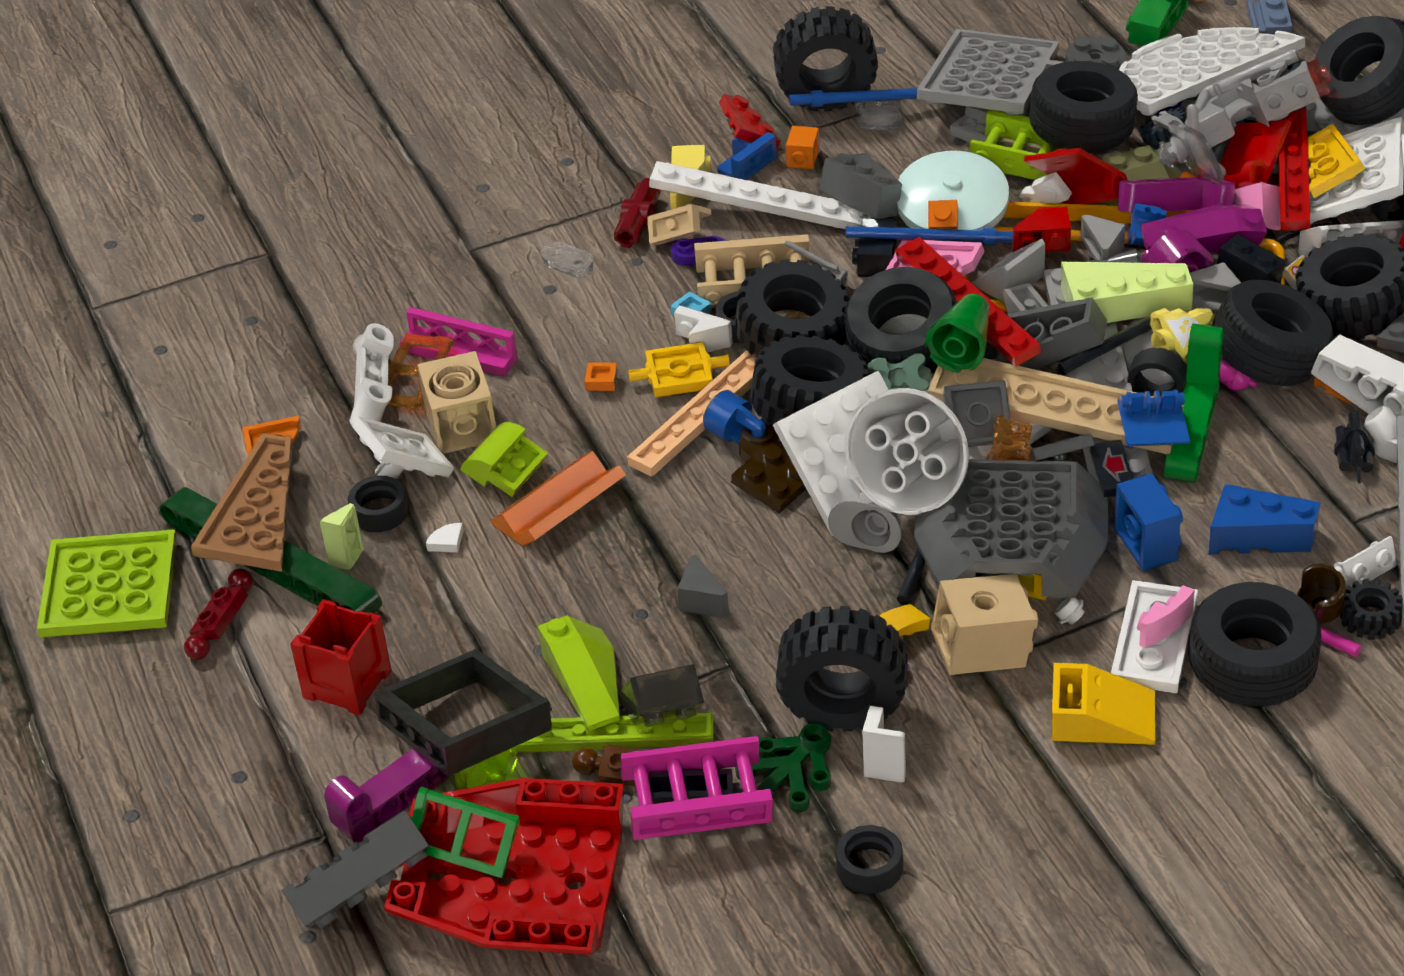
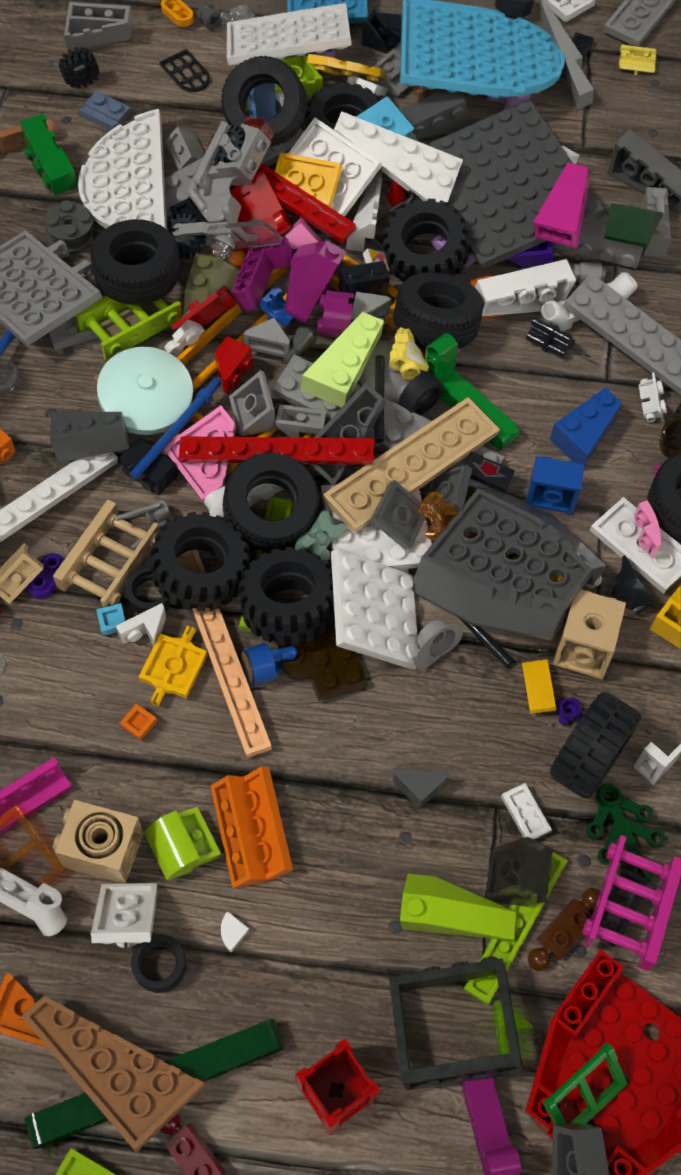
camera: 65 degrees left, 20 degrees up
yellowish green slope [320,503,364,570] -> none
white cone [845,388,969,515] -> none
green cone [925,294,990,373] -> none
orange plate [928,200,958,230] -> none
blue hinge [1117,390,1190,447] -> none
none -> white plate [501,783,552,844]
none -> black hat [612,555,662,615]

